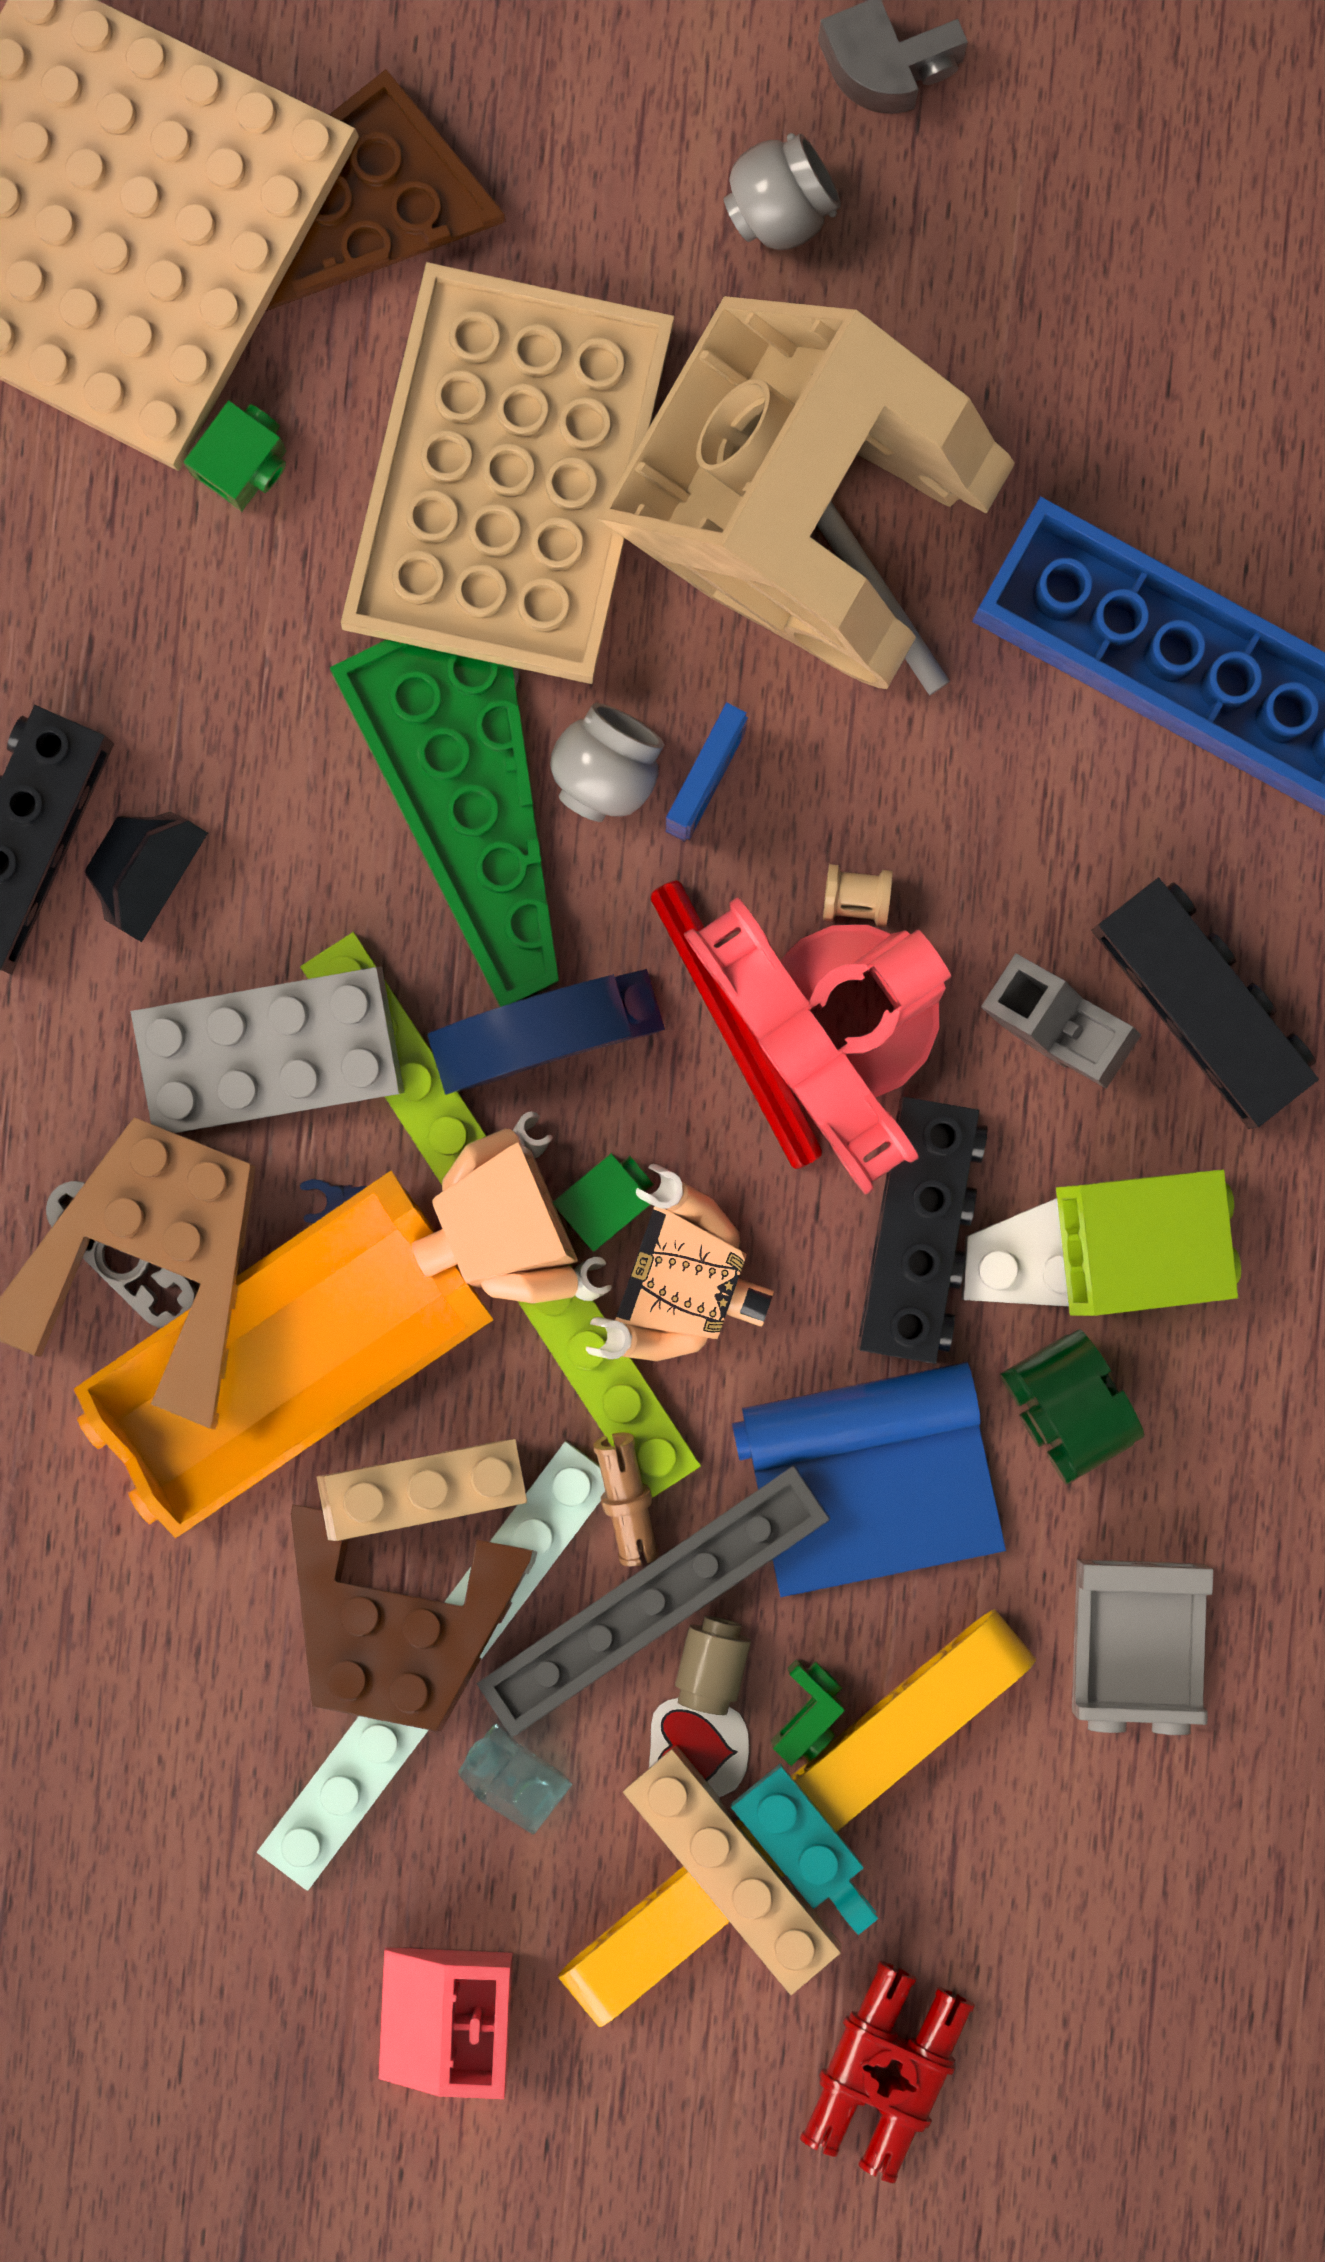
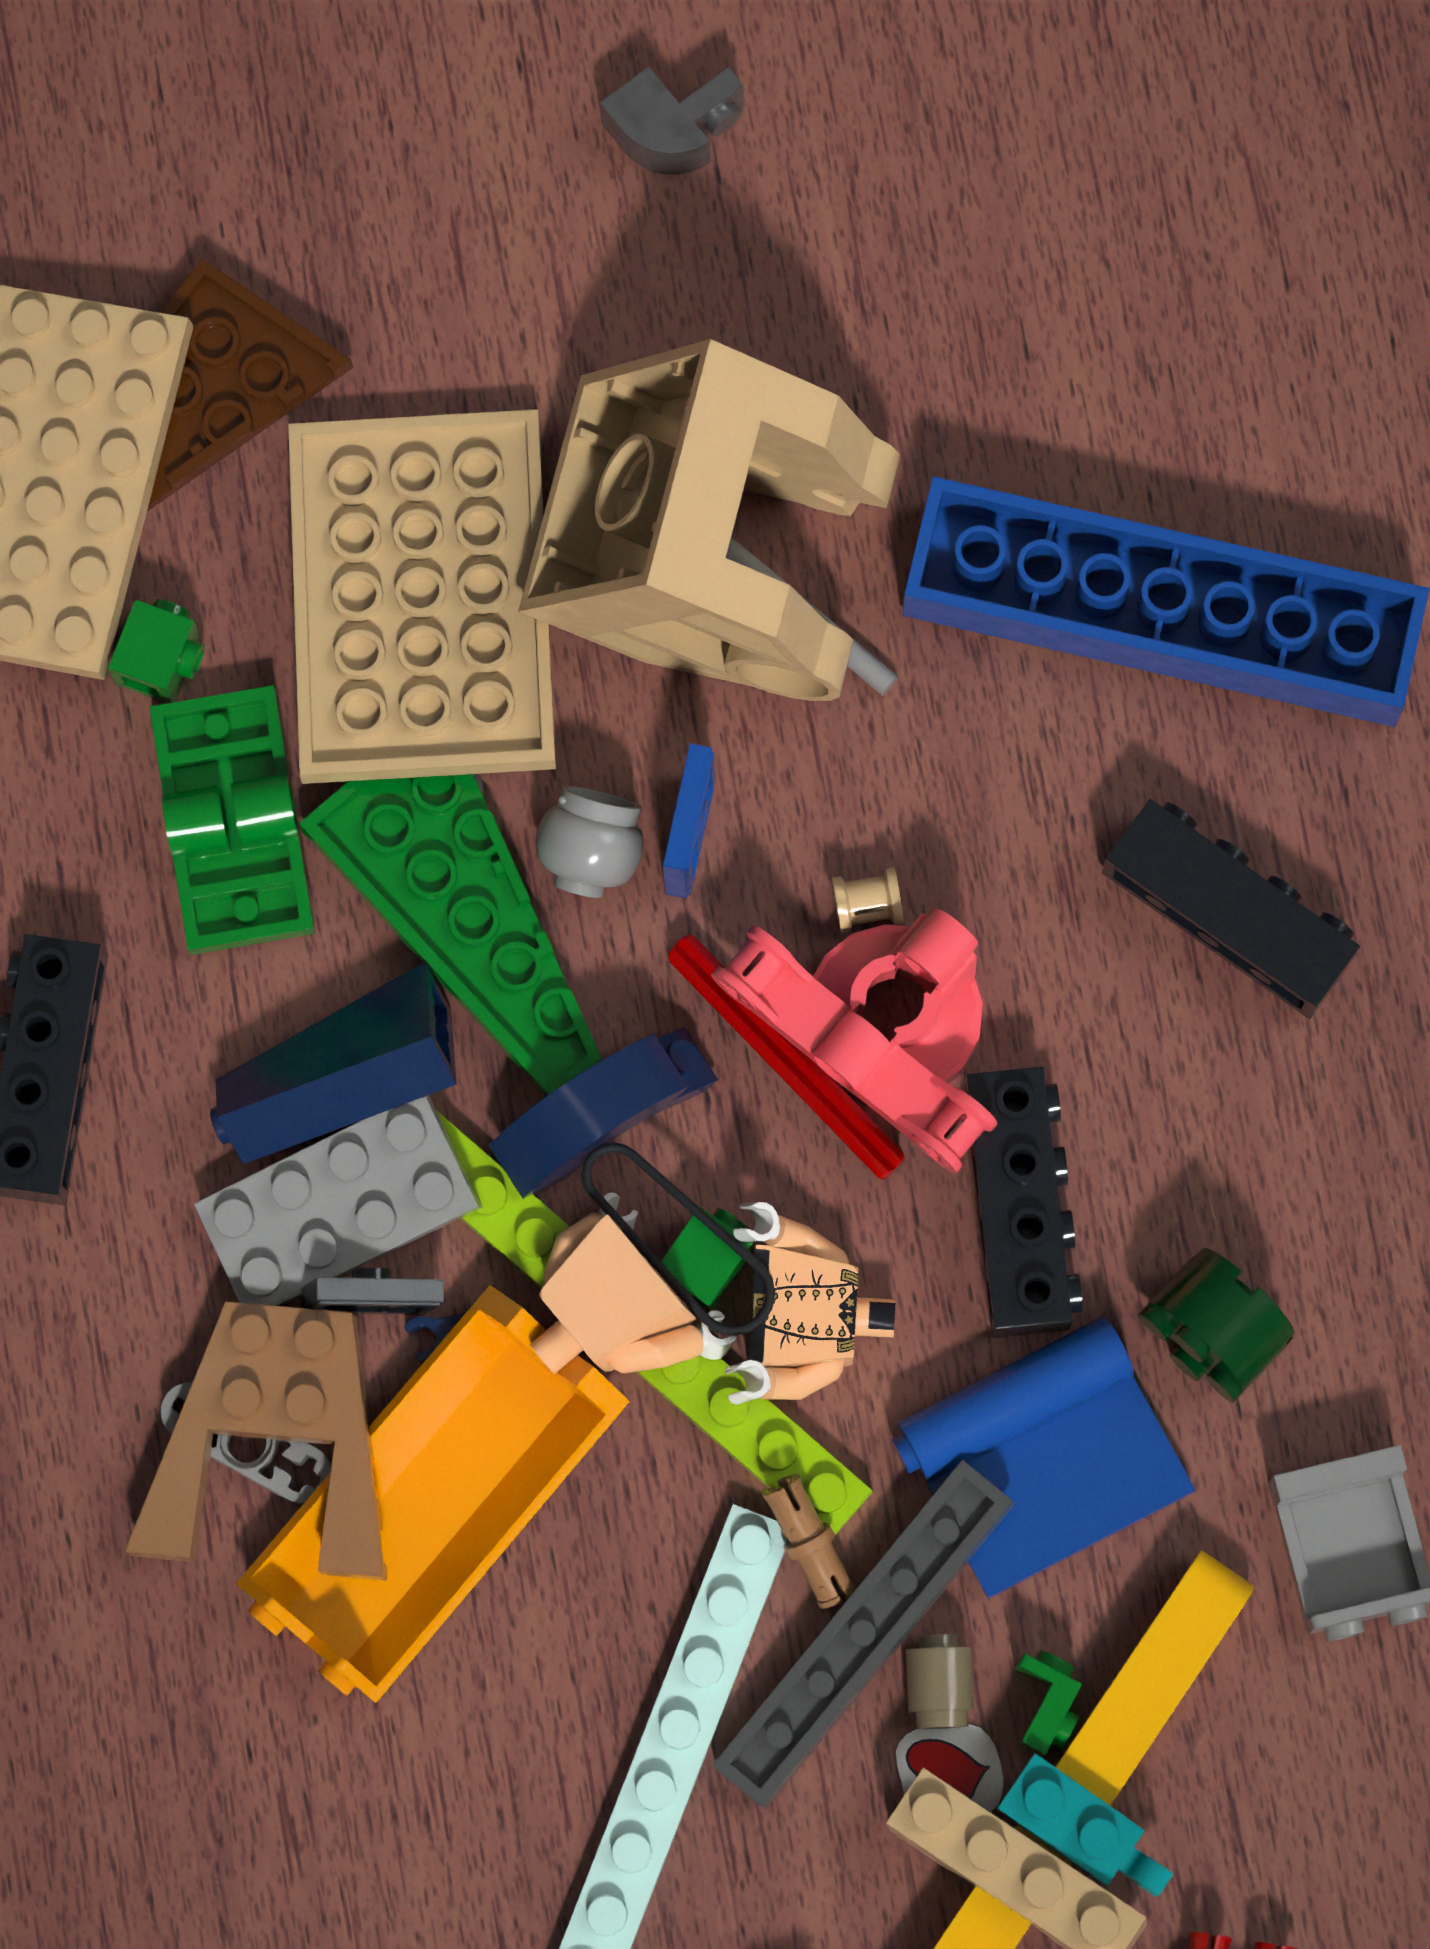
camera: 10 degrees left, 10 degrees down
black slope [84,812,208,942] -> none
reddish brown wing [291,1504,537,1731] -> none
tan arch [316,1439,527,1541] -> none
clear light blue bracket [458,1724,573,1835] -> none
light grey piece [724,133,841,250] -> none
white wing [962,1198,1069,1306] -> none
flat silver brick [981,953,1141,1089] -> none
lime brick [1056,1170,1241,1316] -> none
none -> green plate [149,685,316,955]
none -> dark blue slope [210,963,457,1164]
none -> plate [301,1268,444,1315]
none -> black piece [581,1142,775,1335]

